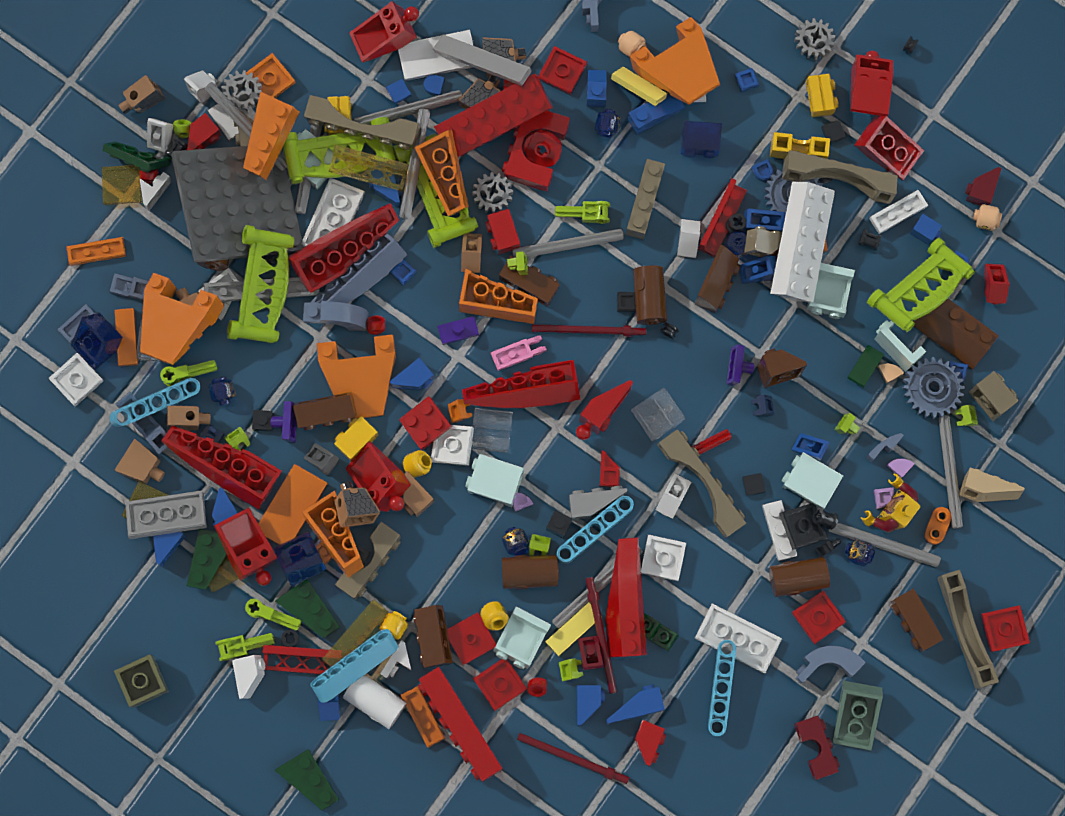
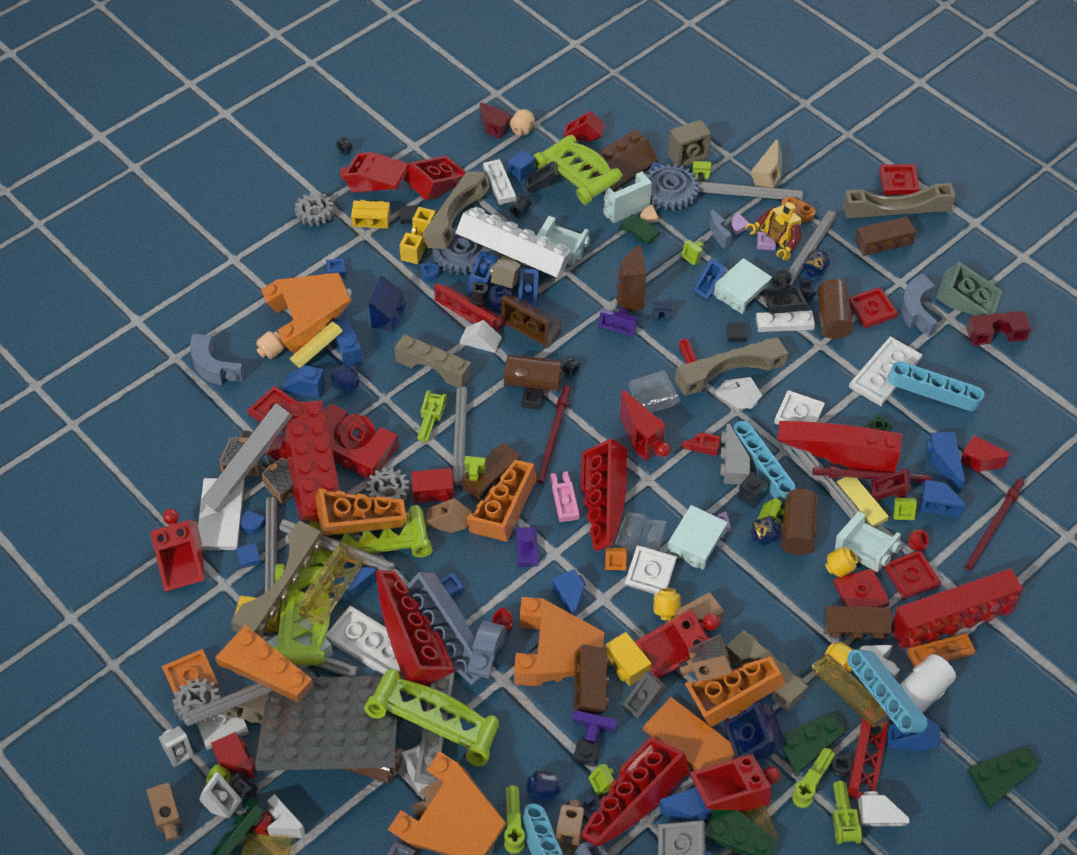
camera: 75 degrees left, 25 degrees down
red plate [399,396,452,450] -> none
none -> black tile [525,161,559,193]

